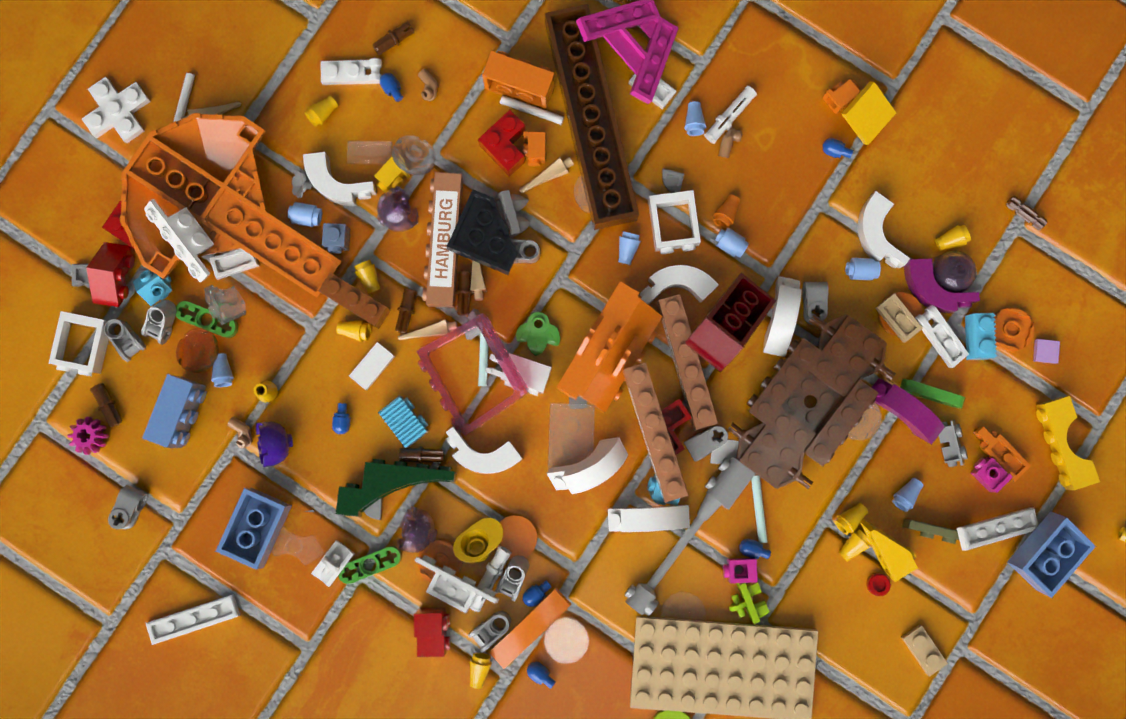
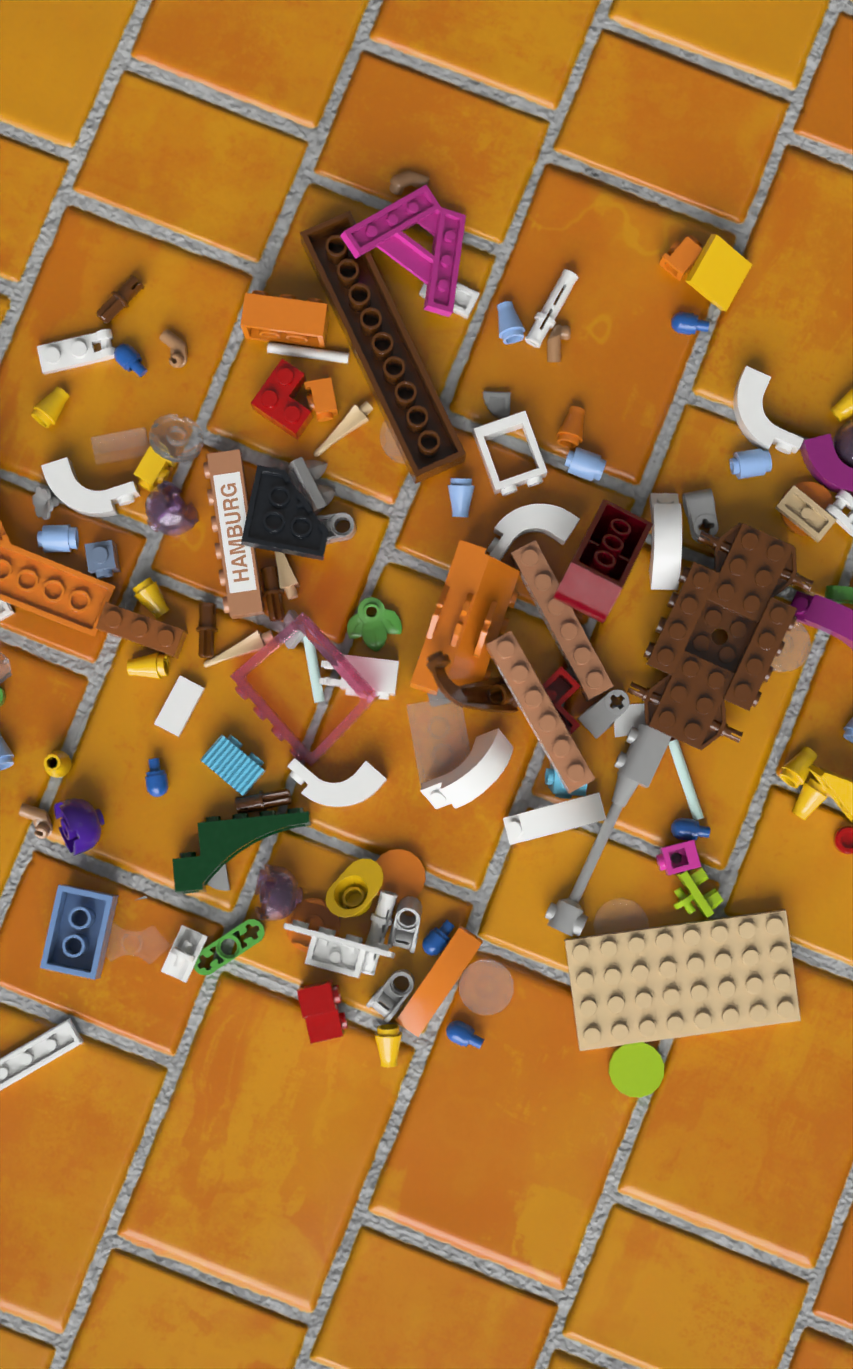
camera: 15 degrees left, 0 degrees up
none -> reddish brown animal [426,651,518,713]

